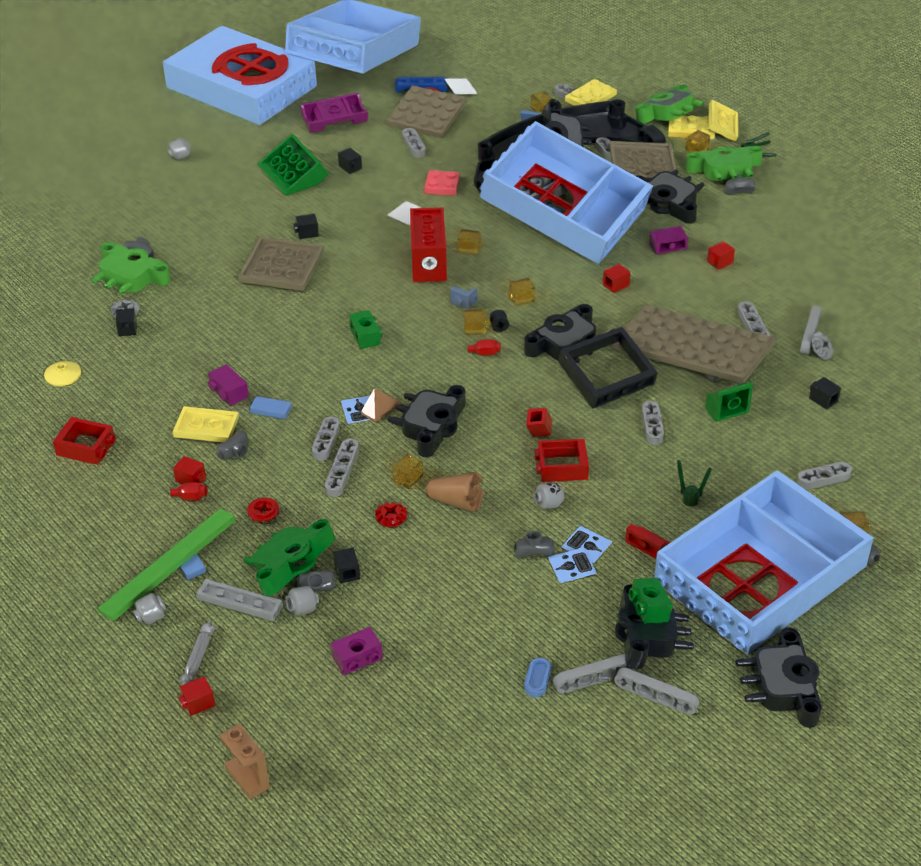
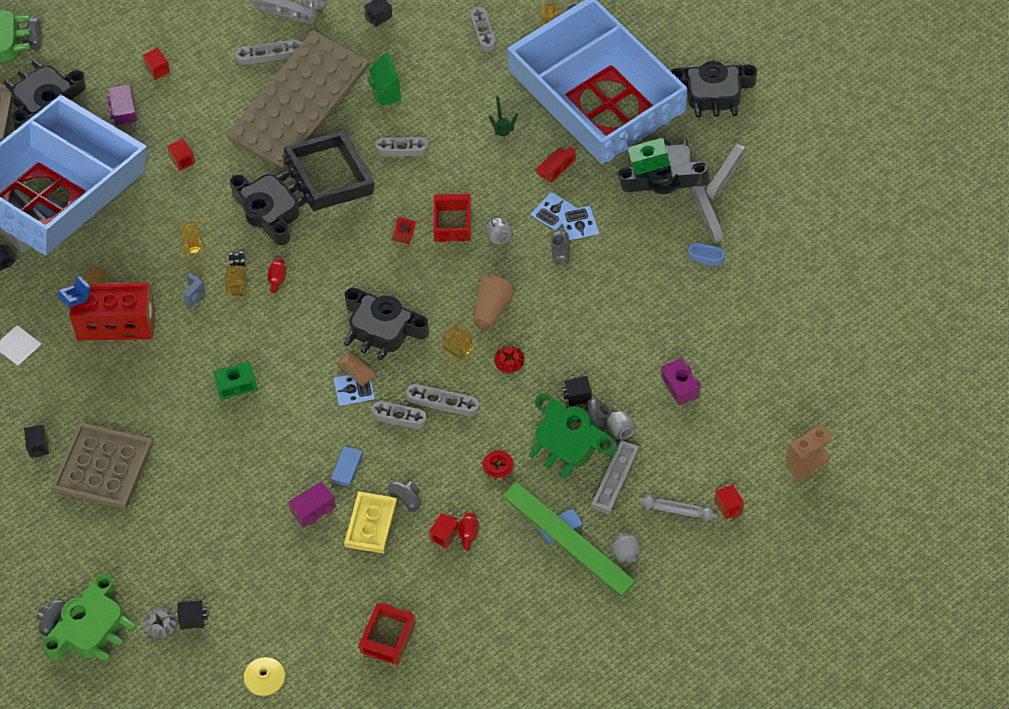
camera: 85 degrees left, 15 degrees up
none -> blue bracket [57,276,91,308]

